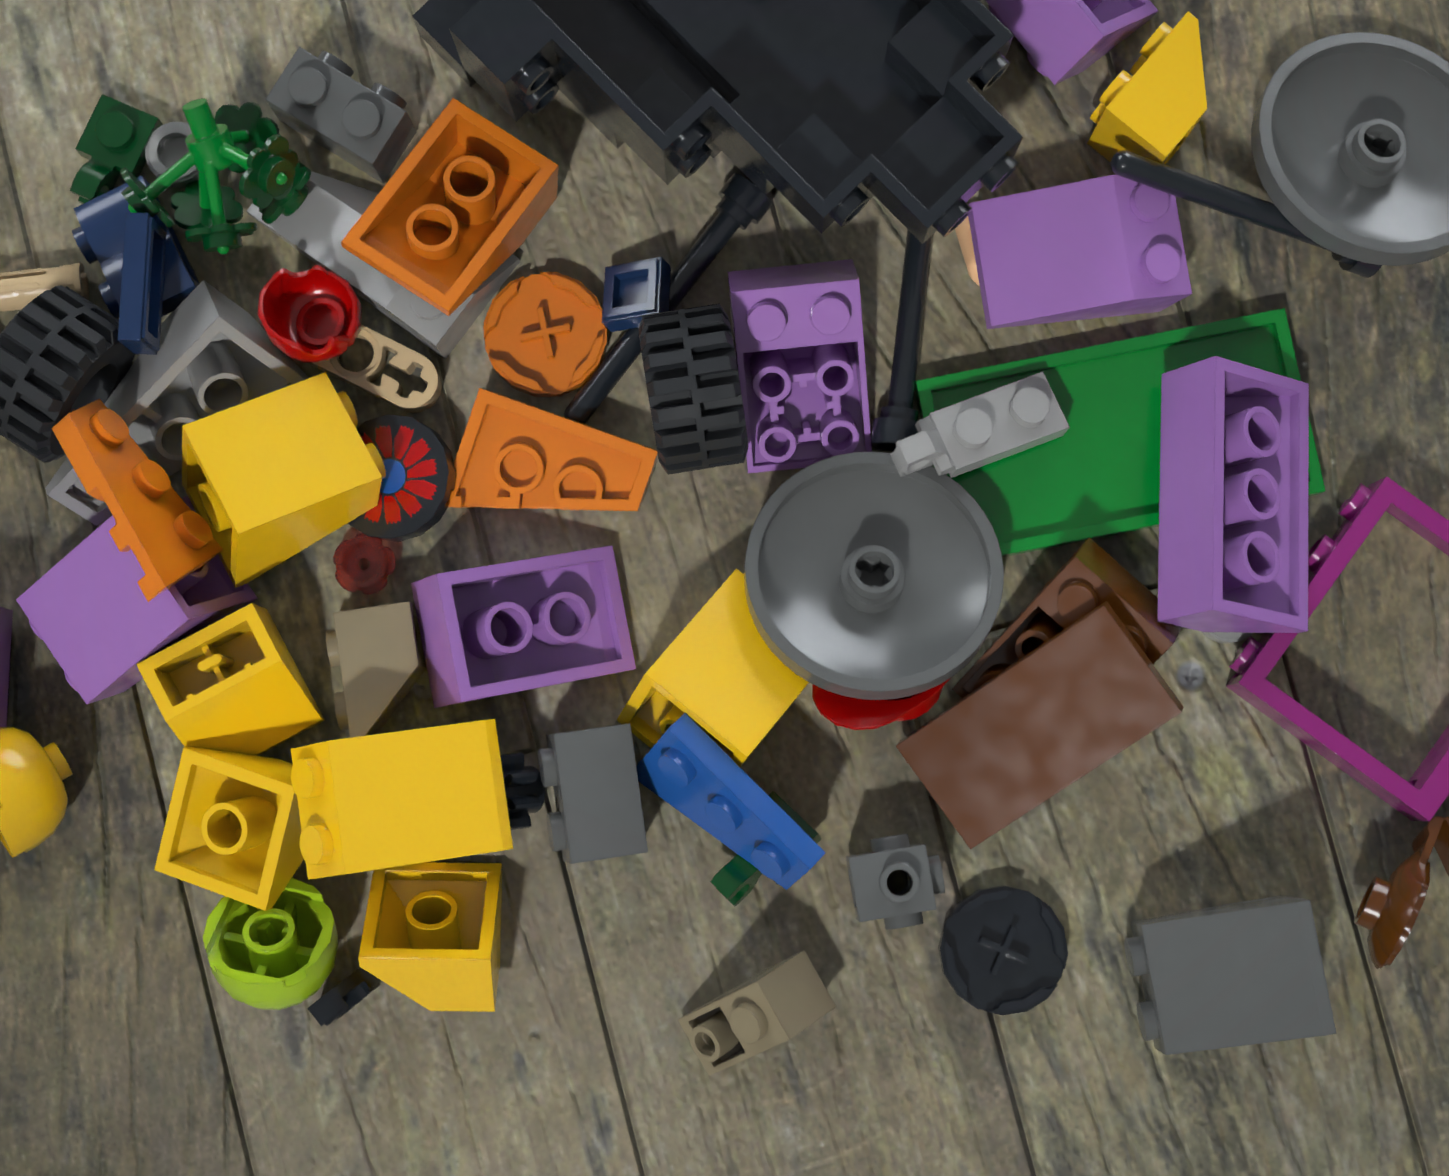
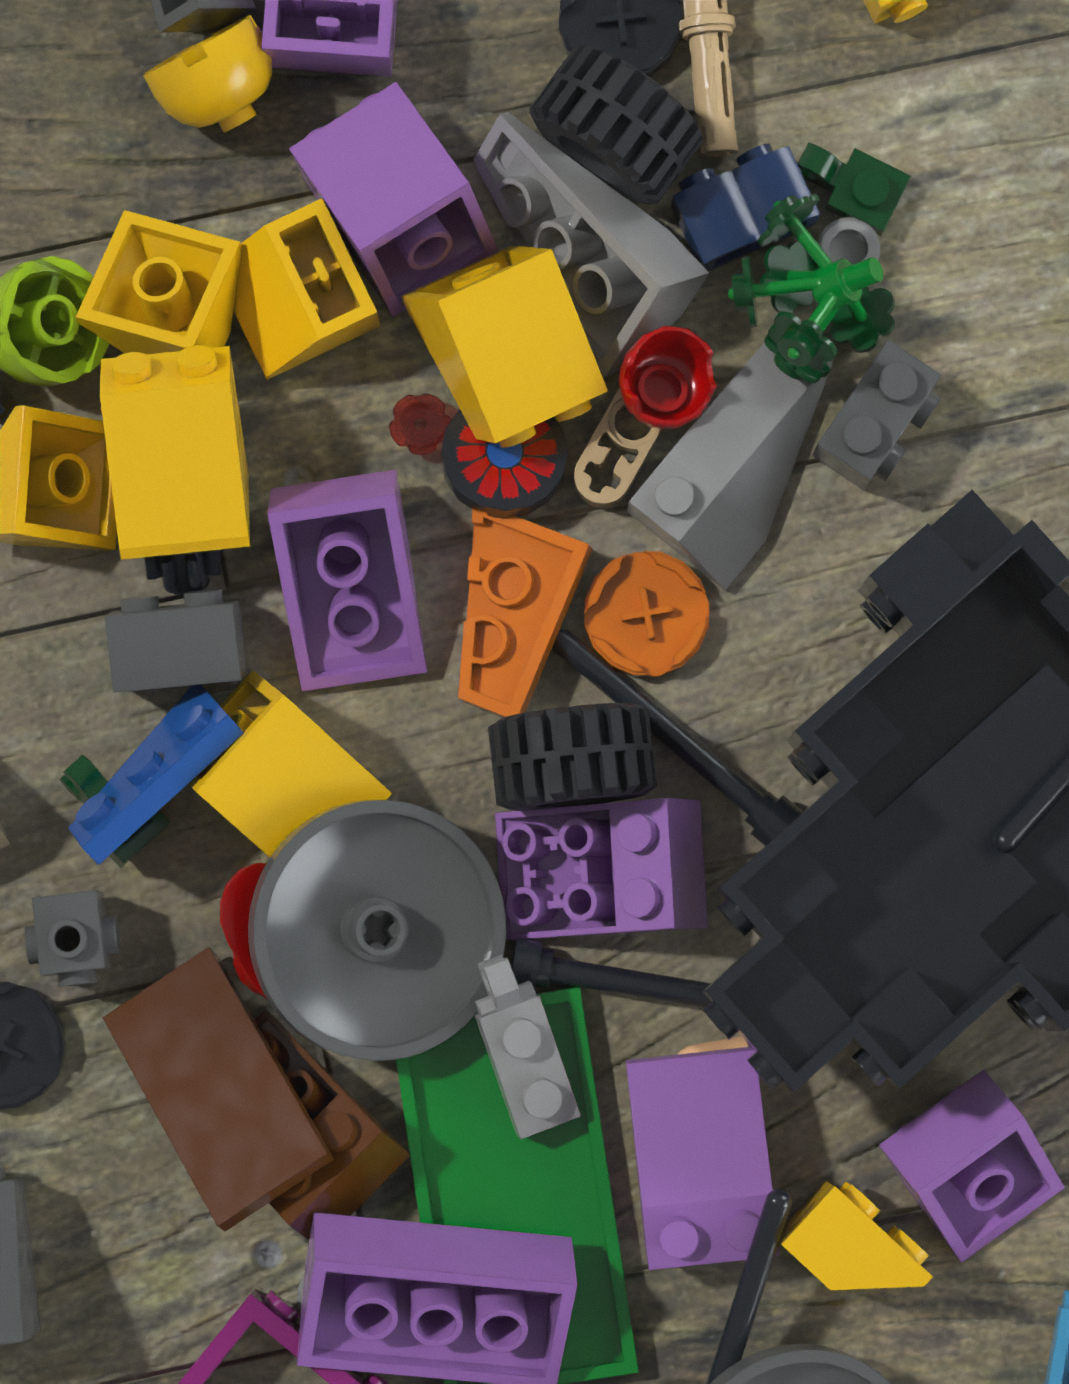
camera: 90 degrees right, 0 degrees up
orange wing [51,399,223,602] -> none
dark blue tile [118,212,167,355] -> none
dark tan slope [326,601,426,738] -> none
orange slope [341,98,559,316] -> none
dark blue tile [602,256,671,332] -> none

